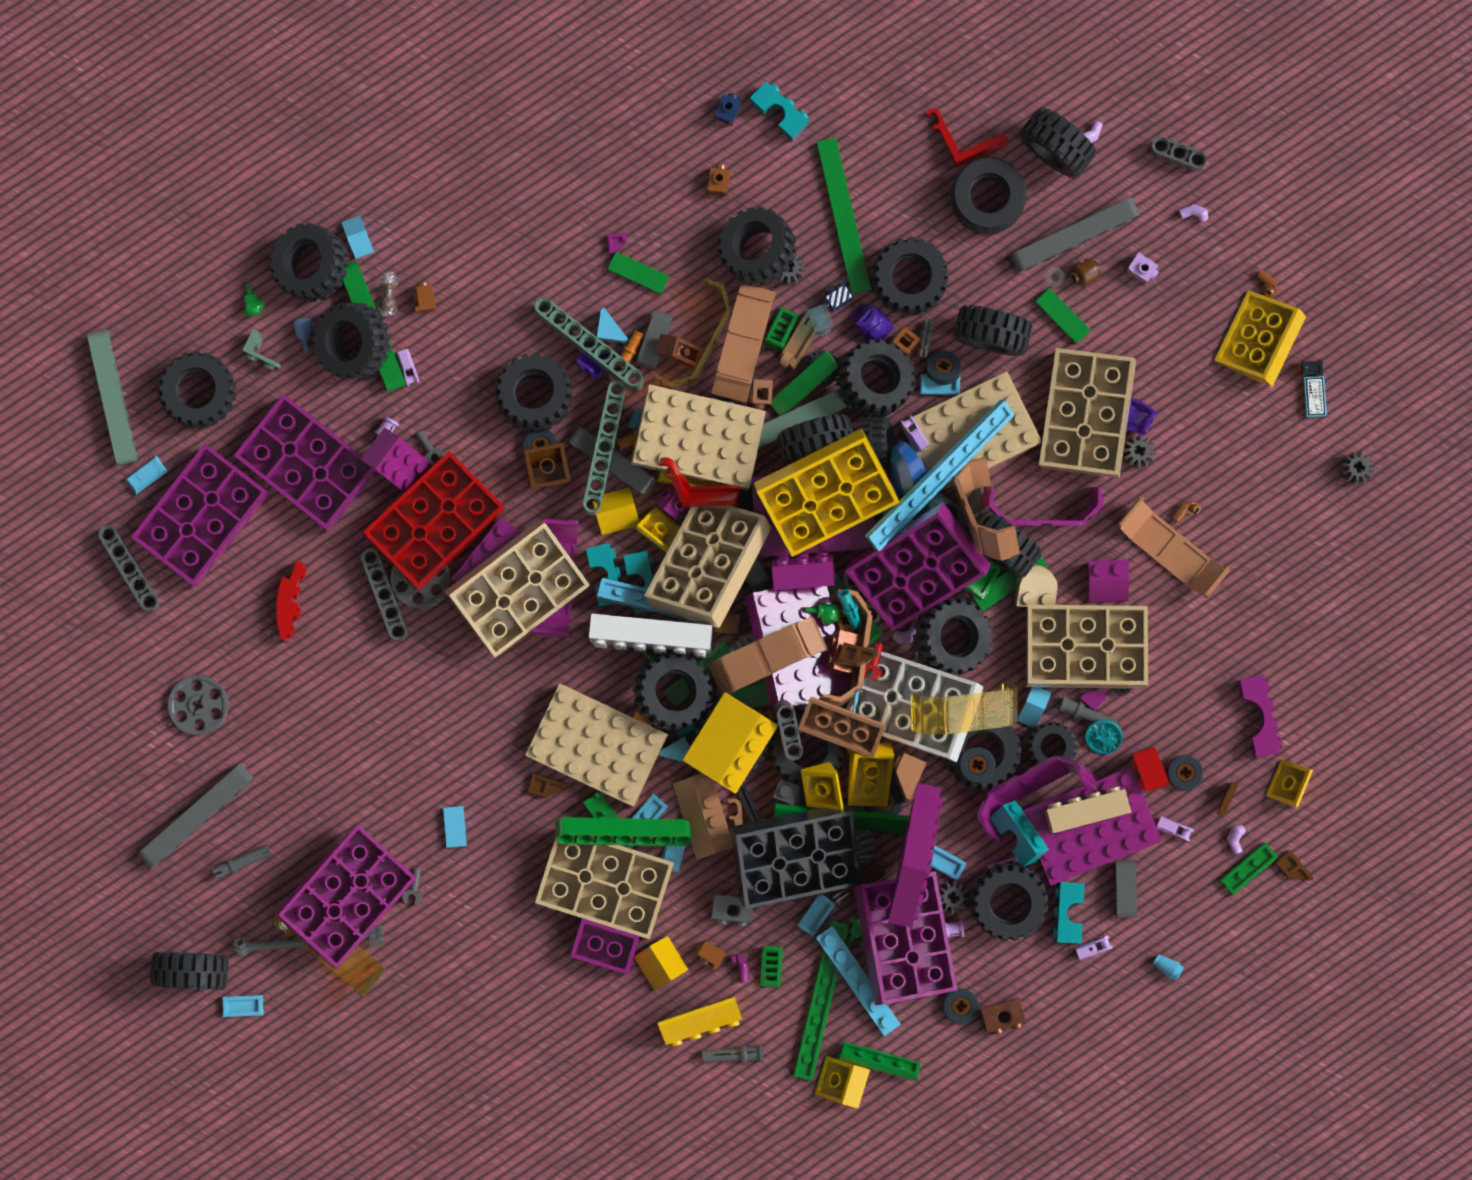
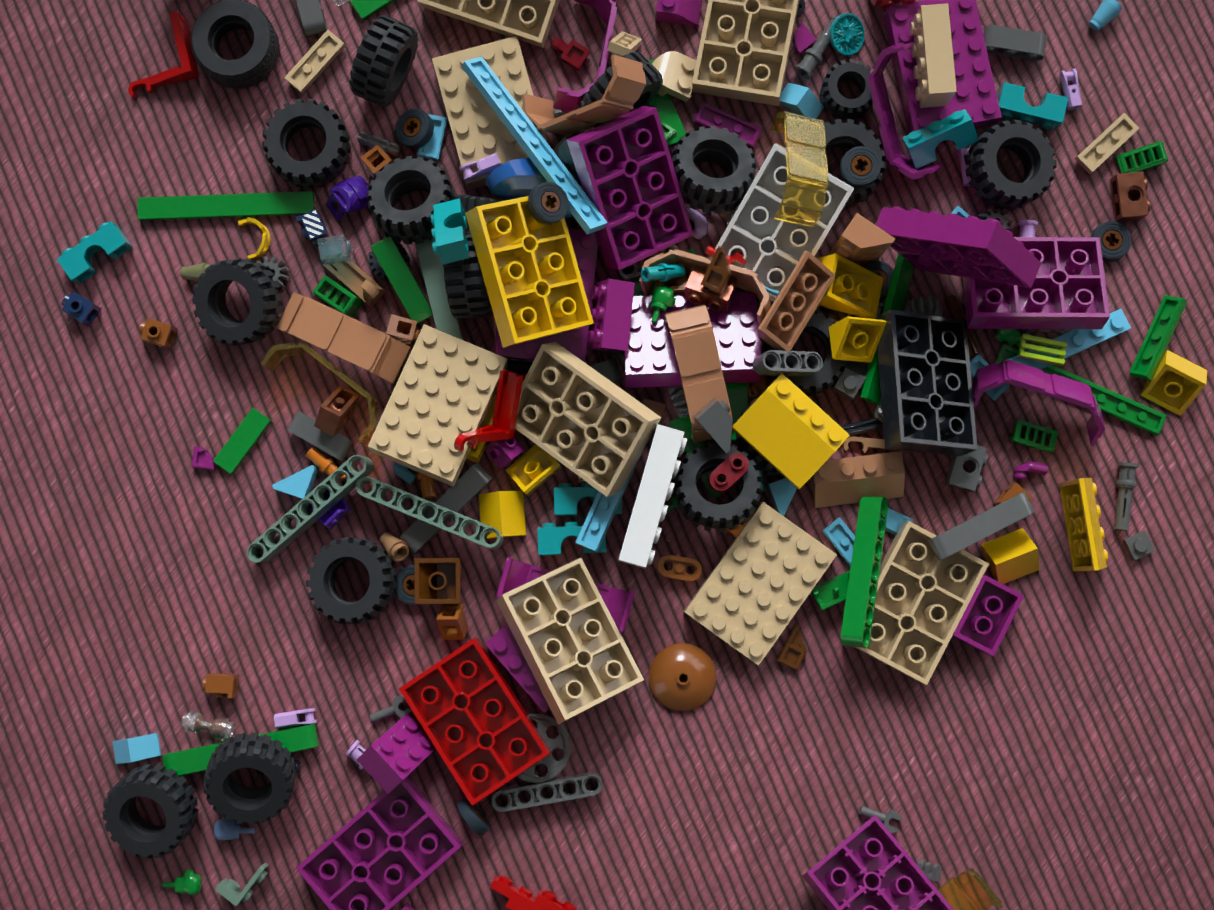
camera: 80 degrees left, 0 degrees up
medium azure tile [443,806,467,848] -> none
none -> olive cone [181,262,213,282]
none -> yellow helmet [238,217,271,260]
none -> tan plate [284,30,345,94]
none -> medium nougat cone [380,532,409,562]
none -> teal arch [431,198,470,264]
none -> dark orange brick [436,604,468,640]
none -> black bush [457,797,490,837]
none -> black bush [528,182,569,224]
none -> dark red plate [551,36,590,71]
none -> tan plate [607,31,642,57]
none -> dark orange dish [649,643,716,711]
none -> dark orange plate [657,555,702,581]
none -> magenta tile [693,102,762,149]
none -> dark grey slope [694,398,733,454]
none -> dark red plate [709,453,749,493]
none -> dark grey beam [928,492,1035,561]
none -> magenta windscreen [972,360,1105,446]
none -> lime tile [1018,334,1067,366]
none -> tan plate [1075,113,1139,174]
none -> green slope [1115,141,1168,174]
none -> dark grey plate [1122,530,1155,560]

